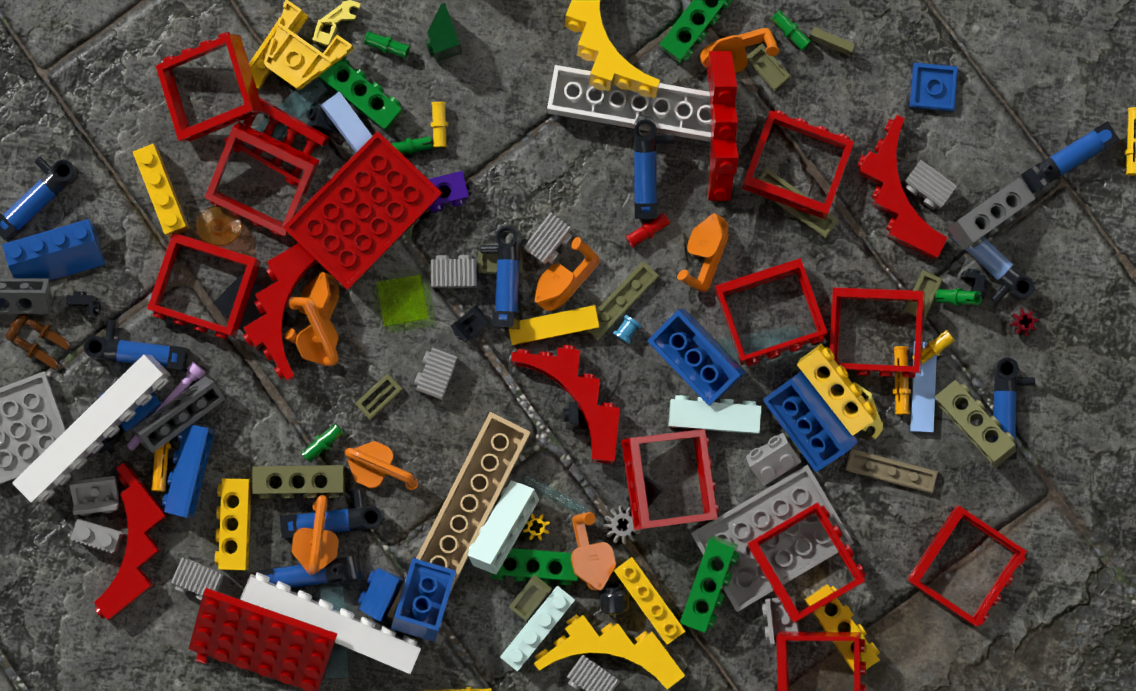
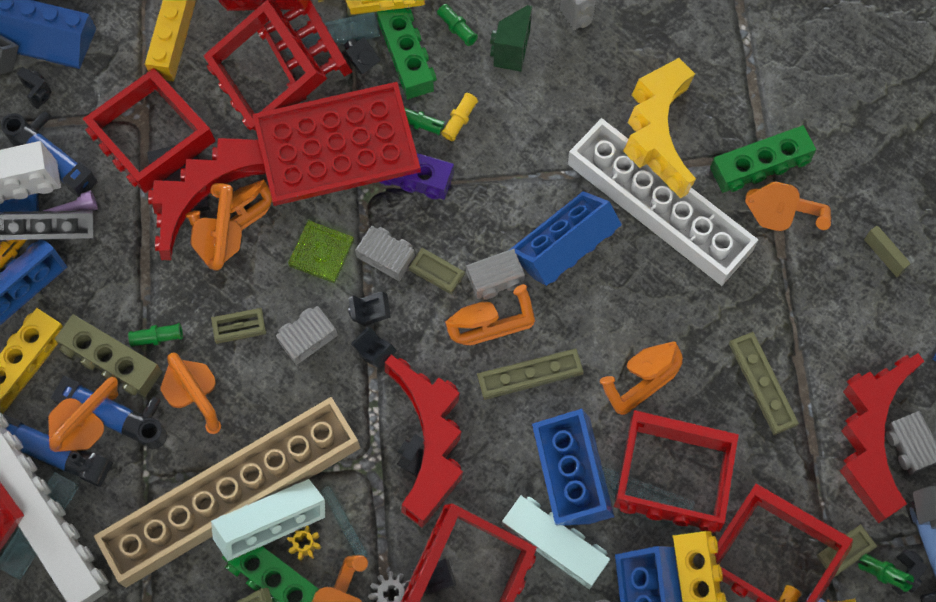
camera: 30 degrees right, 15 degrees down
clear orange dish [196,206,241,246] -> none
light blue tile [320,92,372,153] -> none
blue slope [358,568,404,621] -> none
blue slope [391,558,456,642] -> none
piece [480,226,523,329] -> none
yellow tile [509,305,600,345] -> none
dark azure bush [613,315,642,344] -> none
red pin [625,213,670,248] -> none
piece [634,115,675,219] -> none
red arch [707,51,739,201] -> none
red window [741,110,854,220] -> none
olive tile [747,44,791,92] -> none
green pin [771,10,812,51] -> none
none -> black bracket [351,327,397,369]
none -> blue slope [509,191,622,286]

